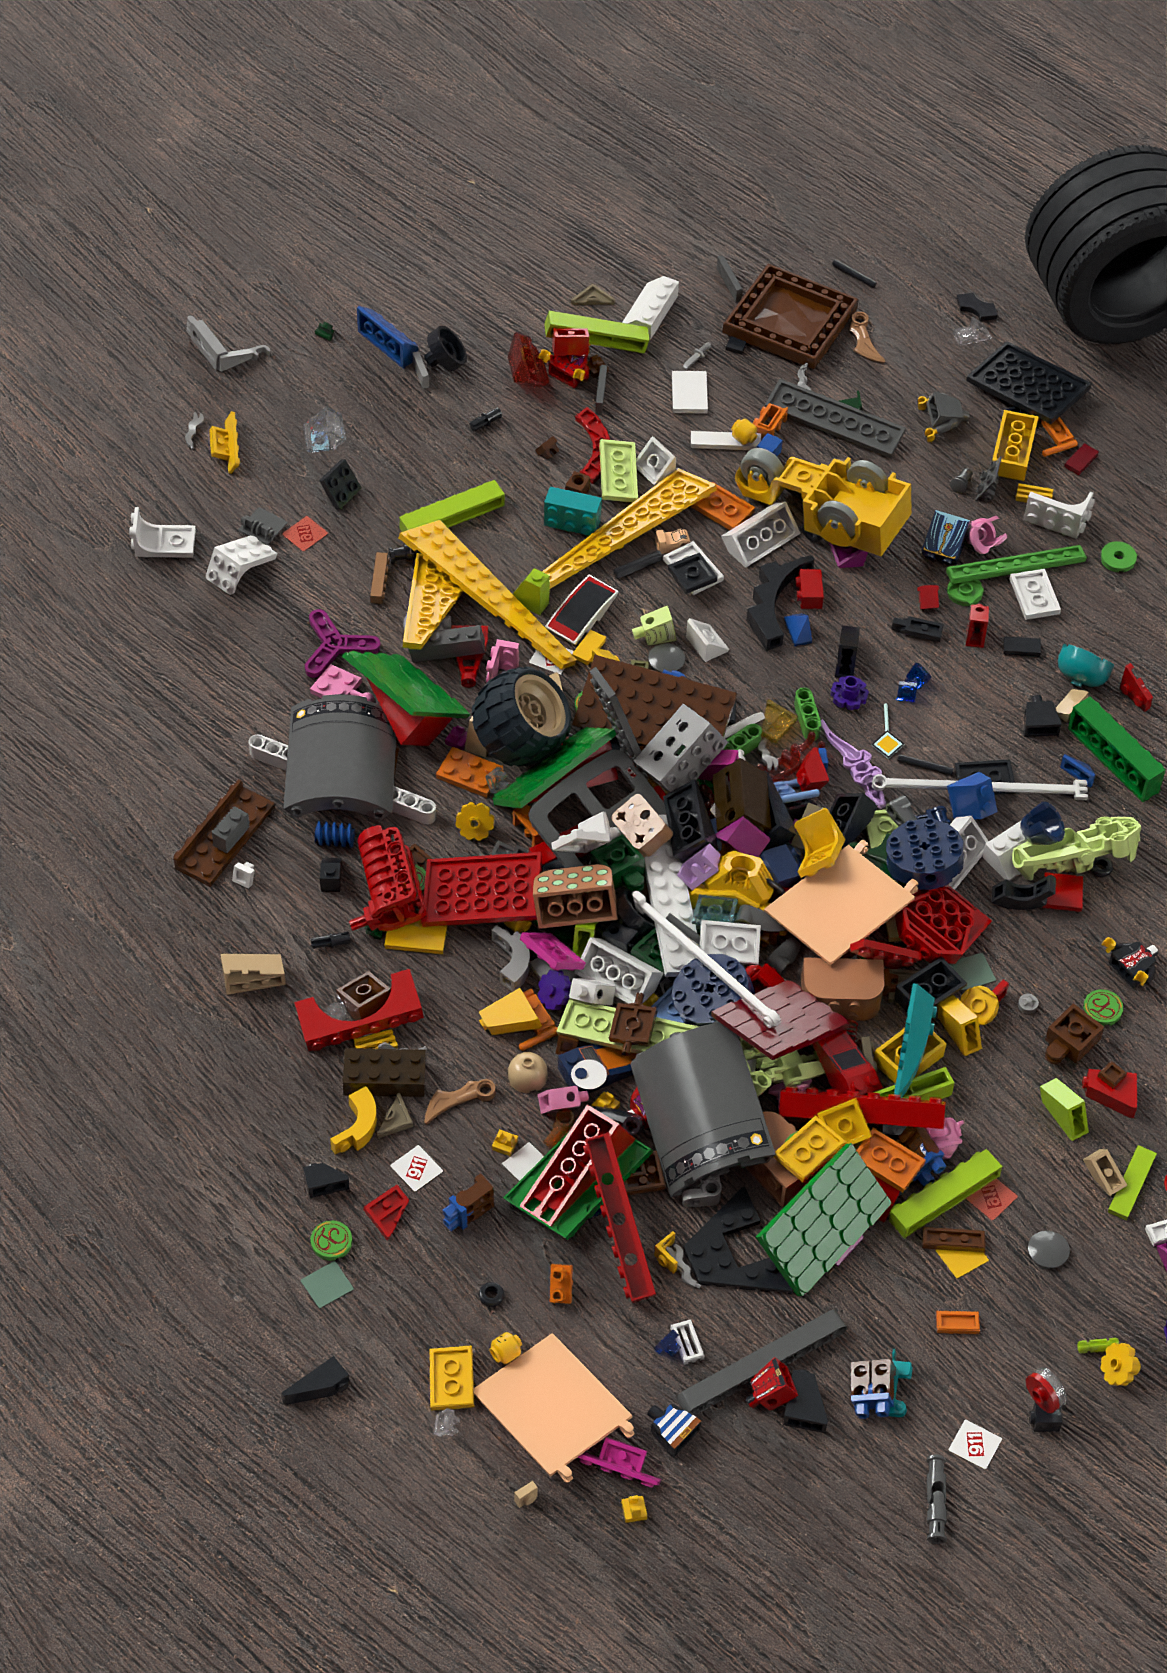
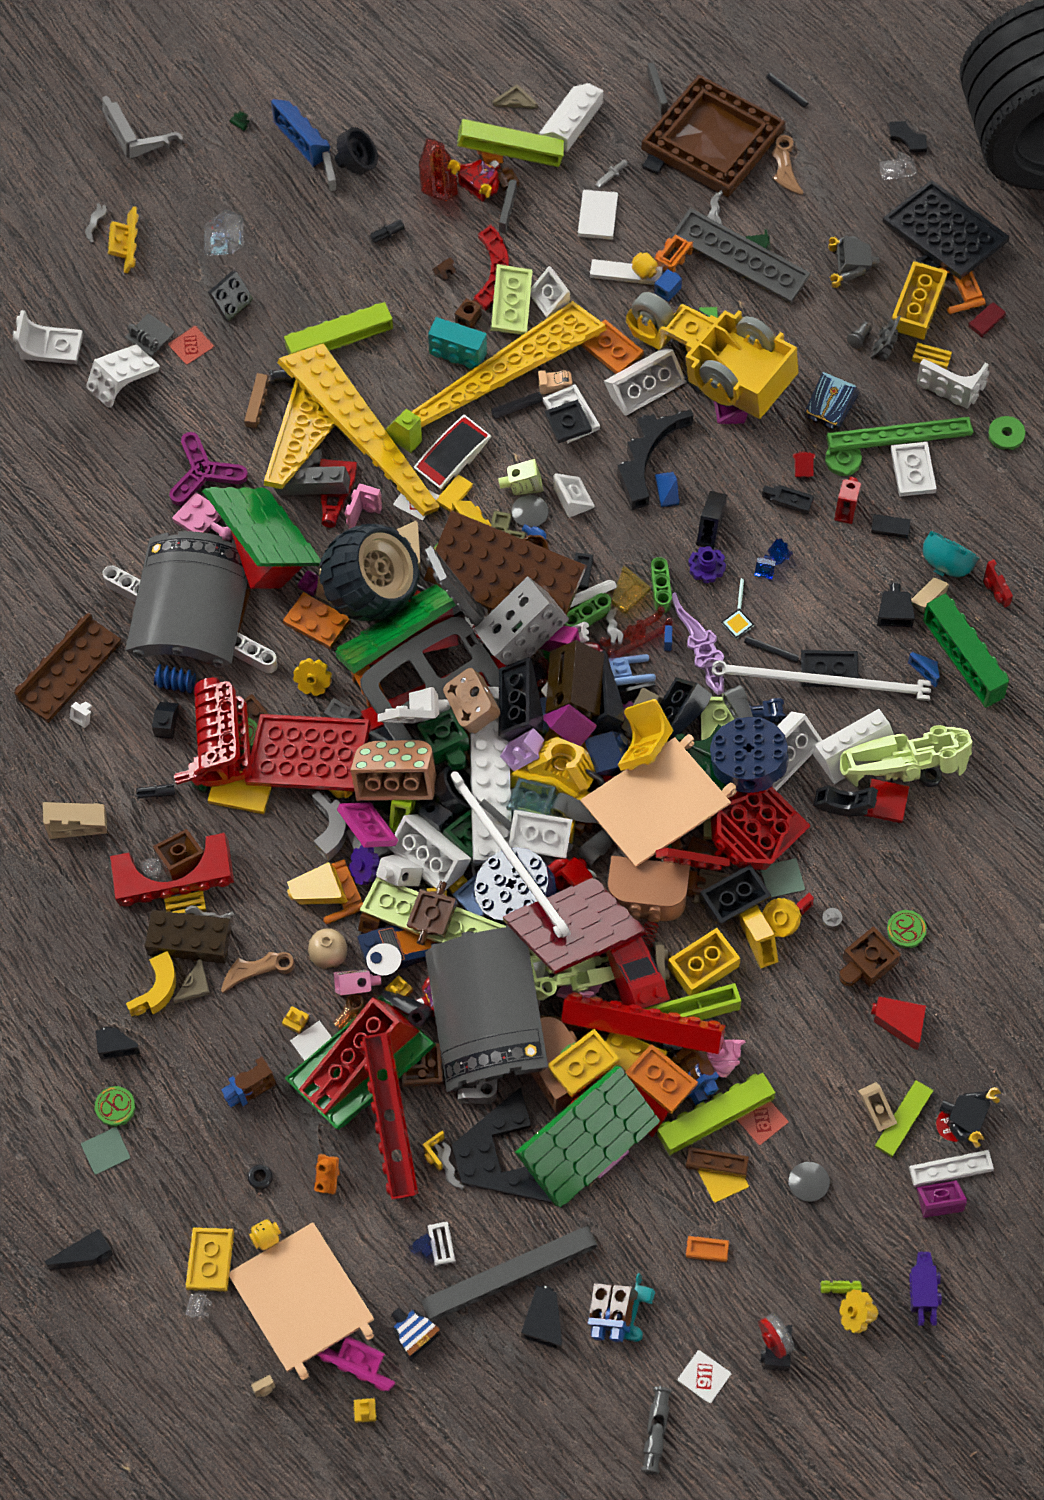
camera: 10 degrees right, 10 degrees up
dark grey brick [212,807,250,853] -> none
red wing [363,1185,409,1240] -> none
white sticker [390,1145,443,1191] -> none
clear tile [485,767,510,793] -> none
red brick [552,328,589,356] -> none
red torso [746,1357,798,1410] -> none
red brick [795,569,824,609] -> none
red slope [796,747,829,792] -> none
yellow plate [818,1098,872,1145] -> none
teal wedge [894,983,937,1098] -> none
blue slope [947,772,998,819] -> none
bright pink helmet [966,516,1007,554] -> none
dark blue hair [1020,801,1065,845] -> none
lime slope [1040,1078,1089,1141] -> none
reddish brown tile [1098,1061,1127,1089] -> none
torso [1101,937,1159,989] -> none

